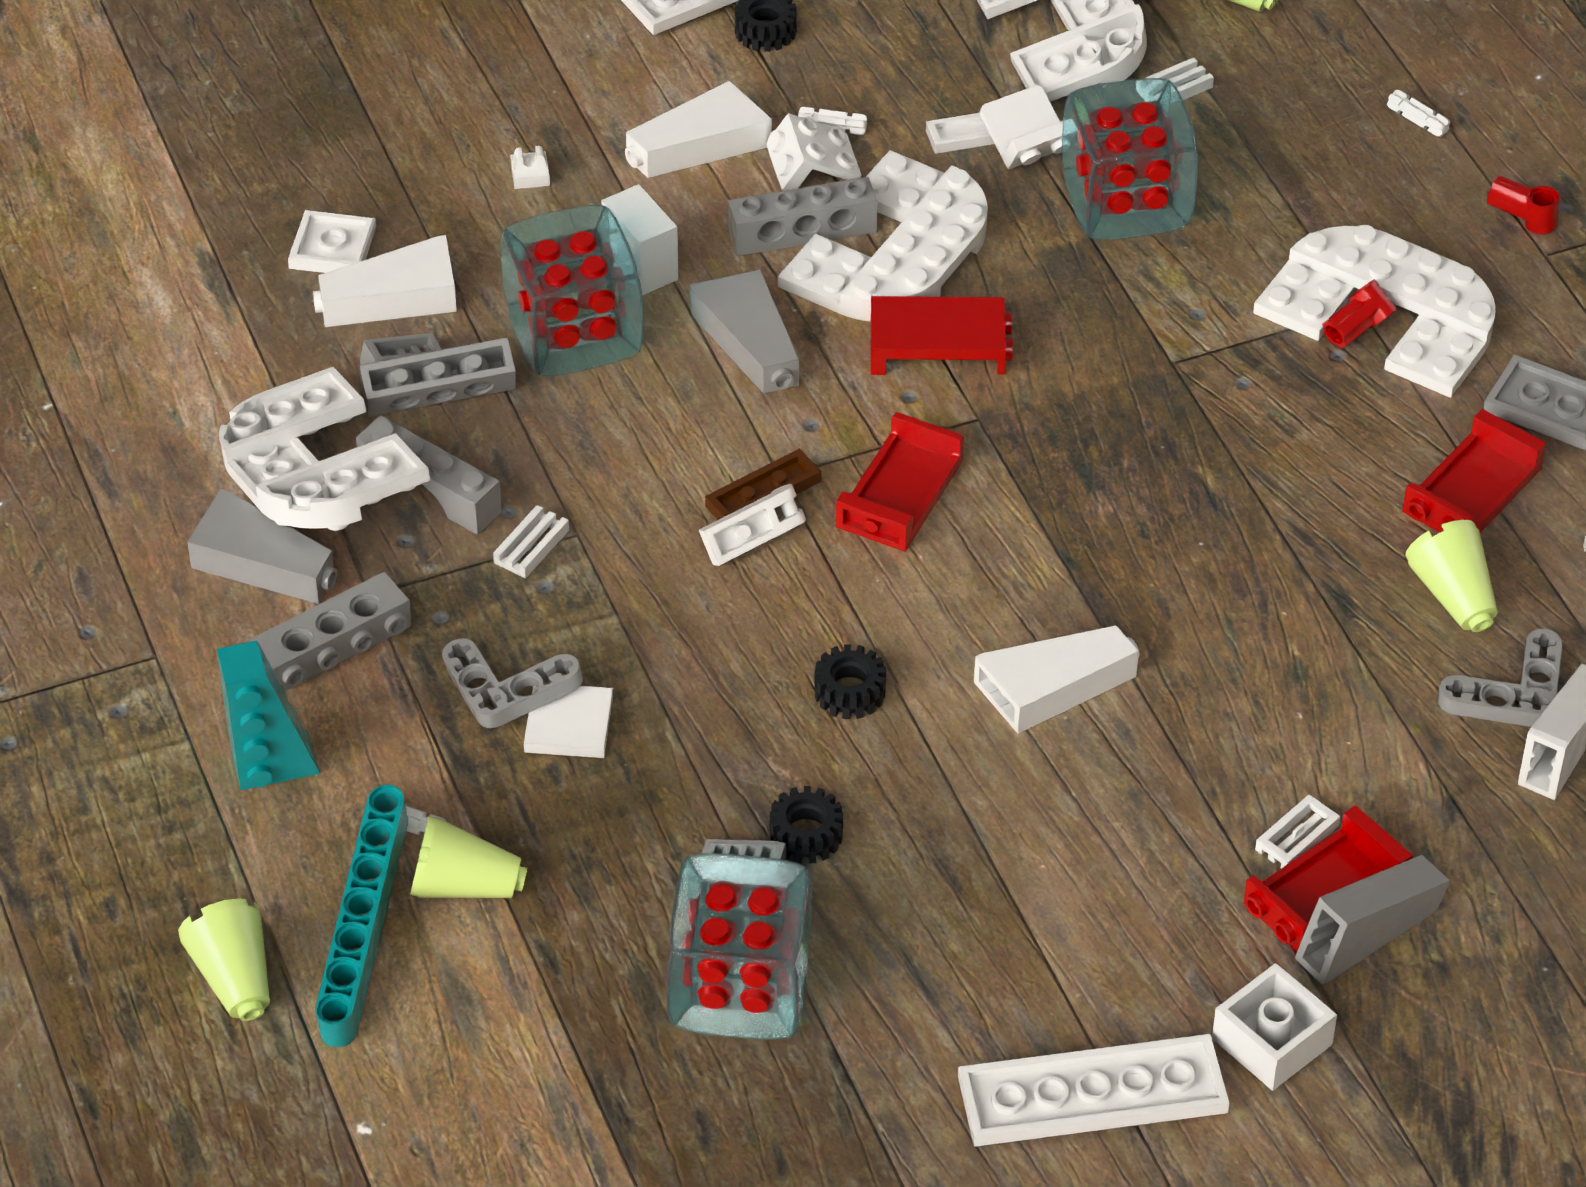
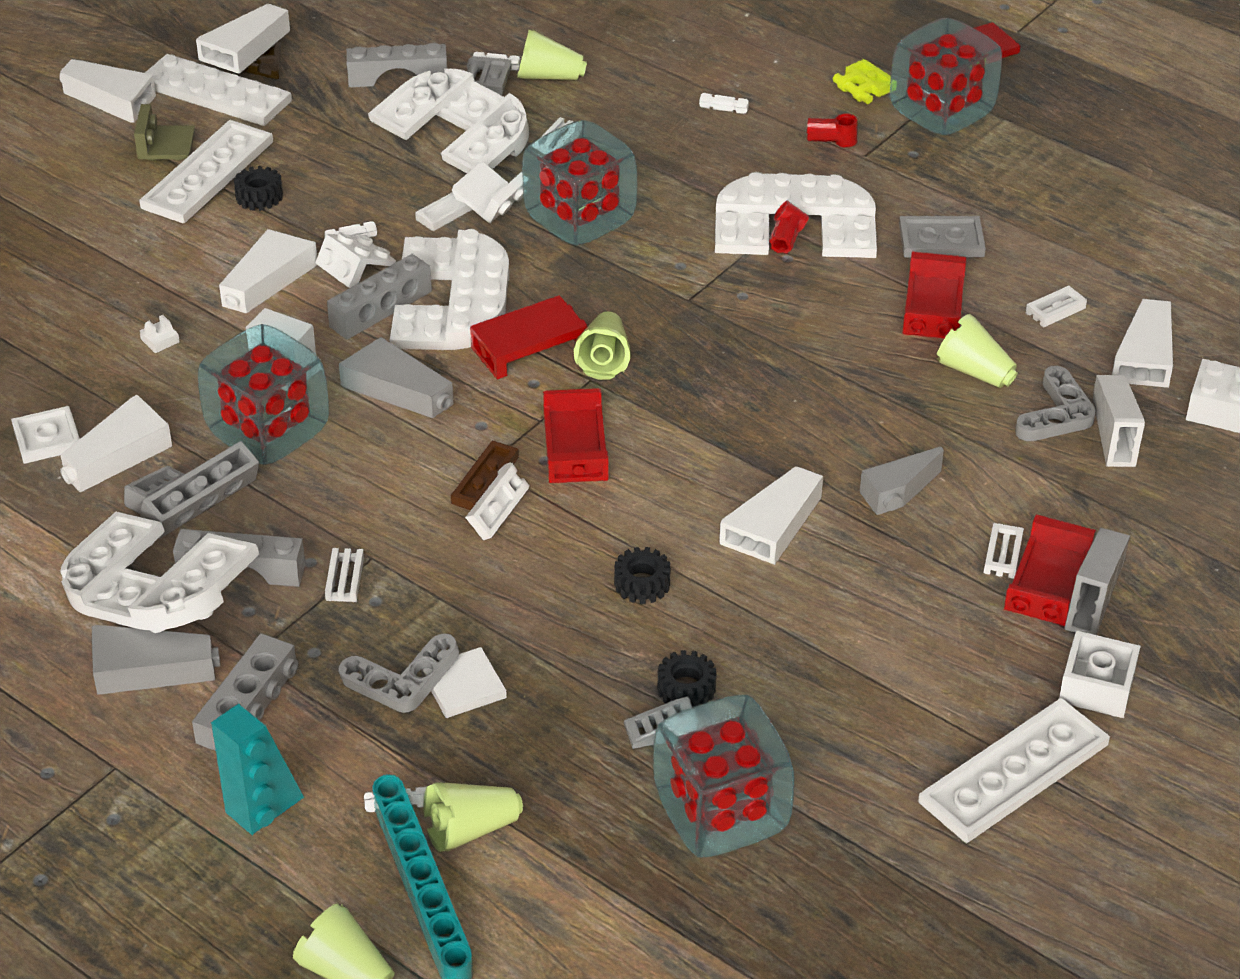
camera: 30 degrees left, 5 degrees down
none -> yellowish green cone [574,311,631,380]
none -> light grey slope [860,446,944,515]

